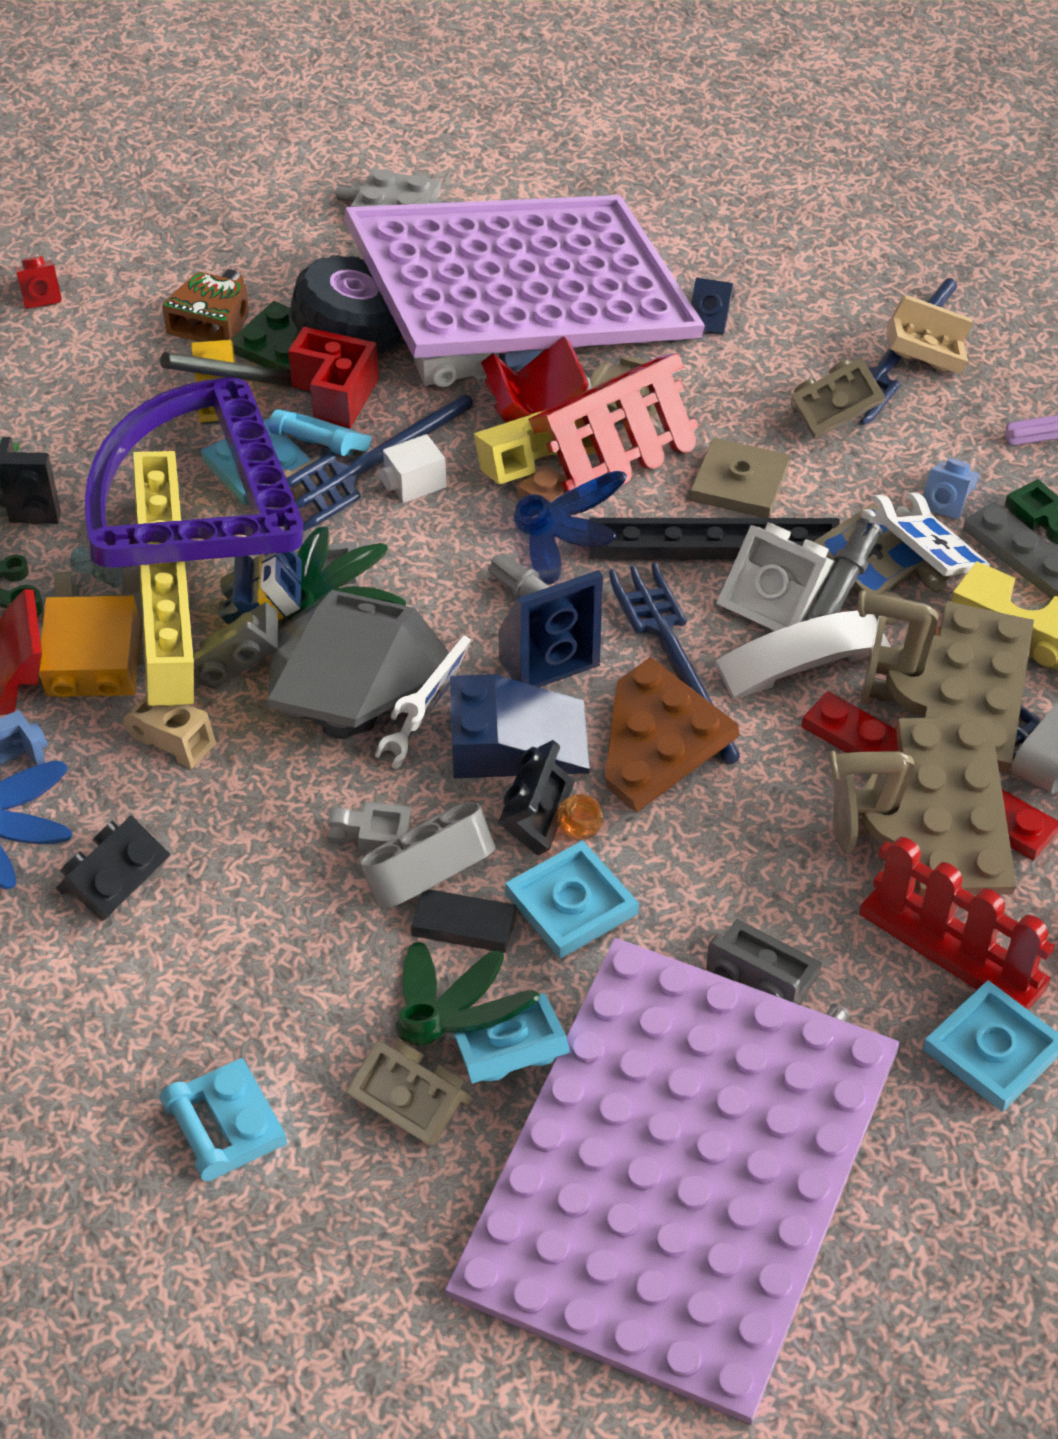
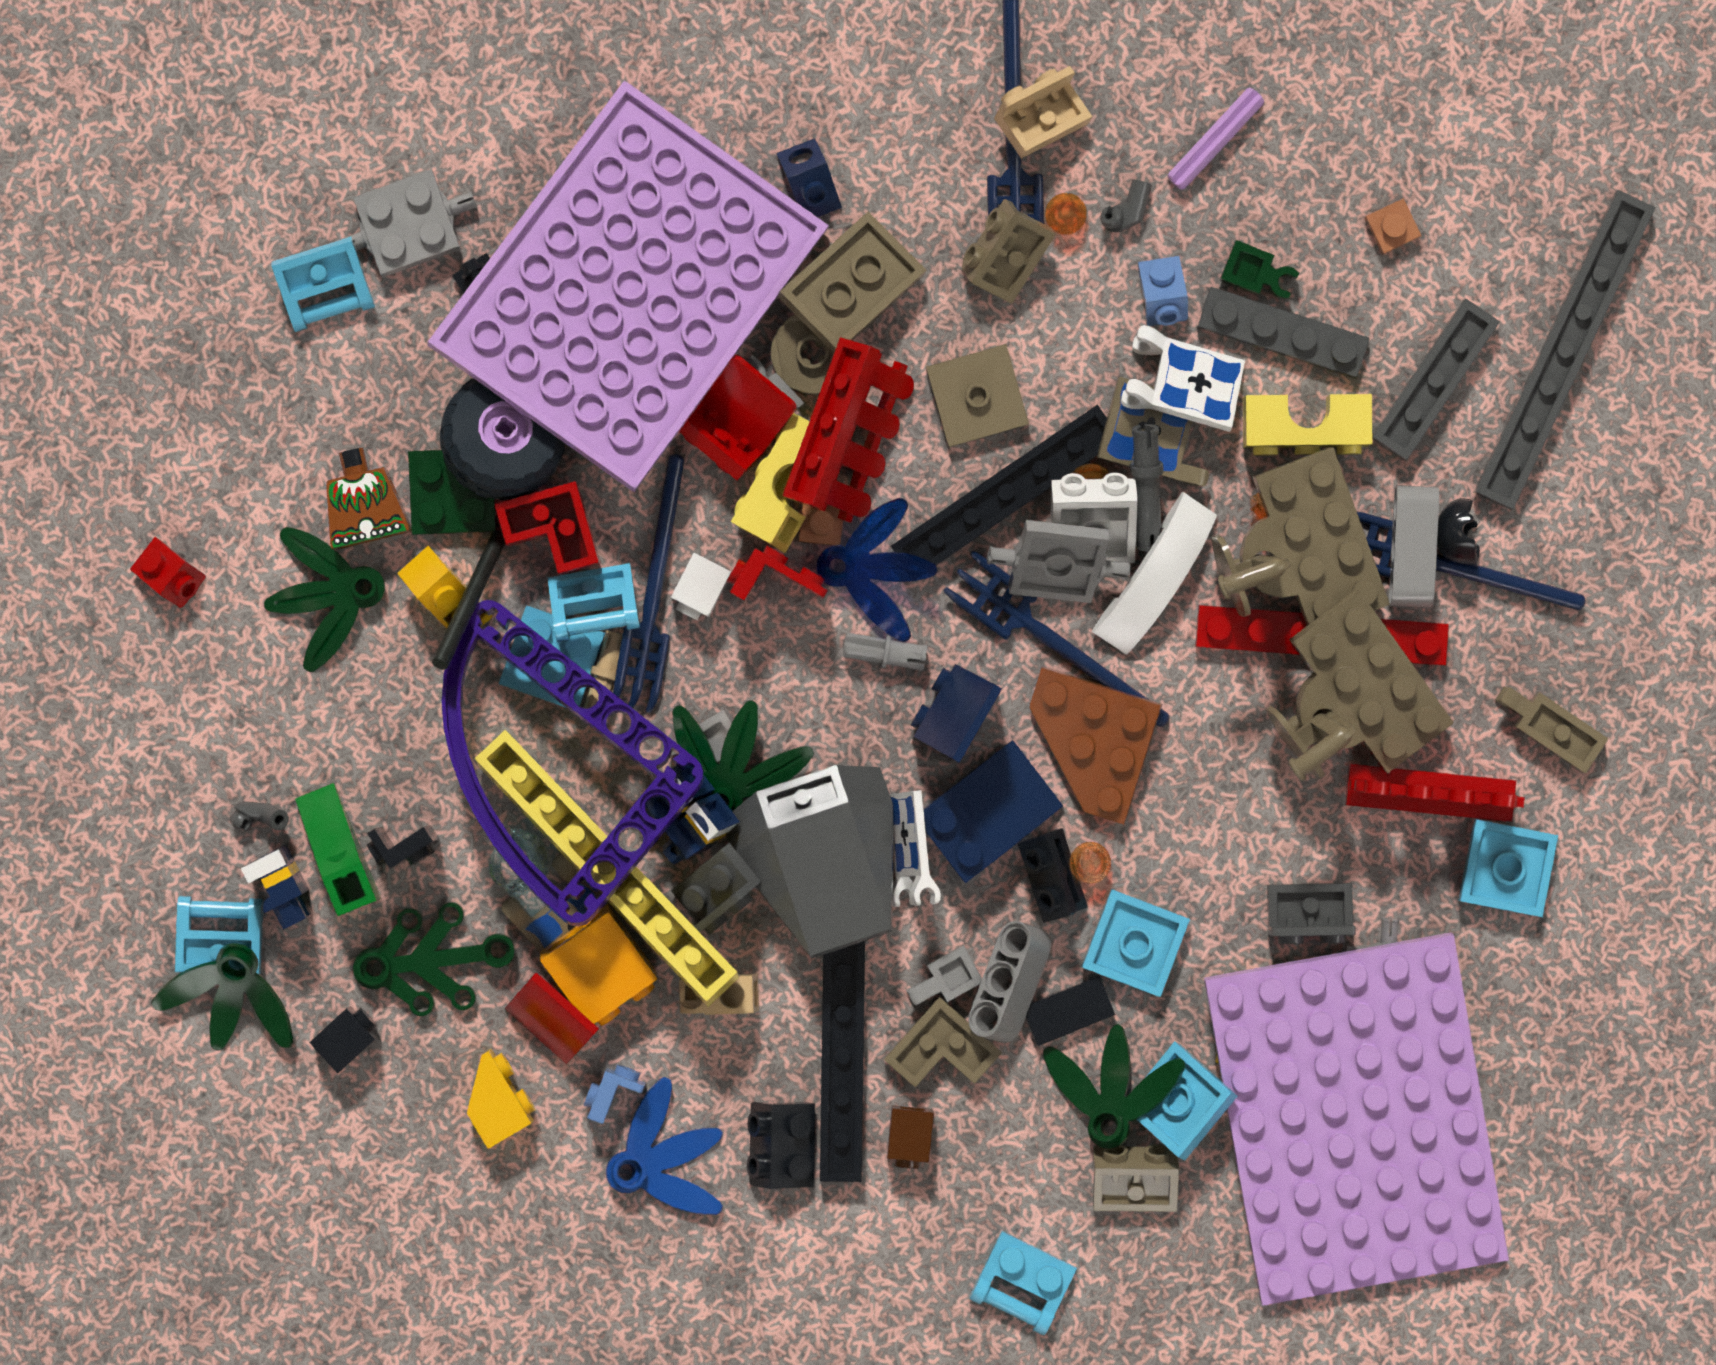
camera: 35 degrees left, 40 degrees up
none -> dark green plant [264,527,385,672]
none -> medium azure plate [271,237,375,332]
none -> red bracket [727,546,828,602]
none -> dark tan plate [778,211,927,353]
none -> black plate [820,941,865,1182]
none -> dark tan plate [884,996,1002,1087]
none -> reddish brown brick [887,1105,934,1169]
none -> light grey plate [987,520,1130,603]
none -> clear orange plate [1045,193,1087,235]
none -> dark grey arm [1100,180,1152,232]

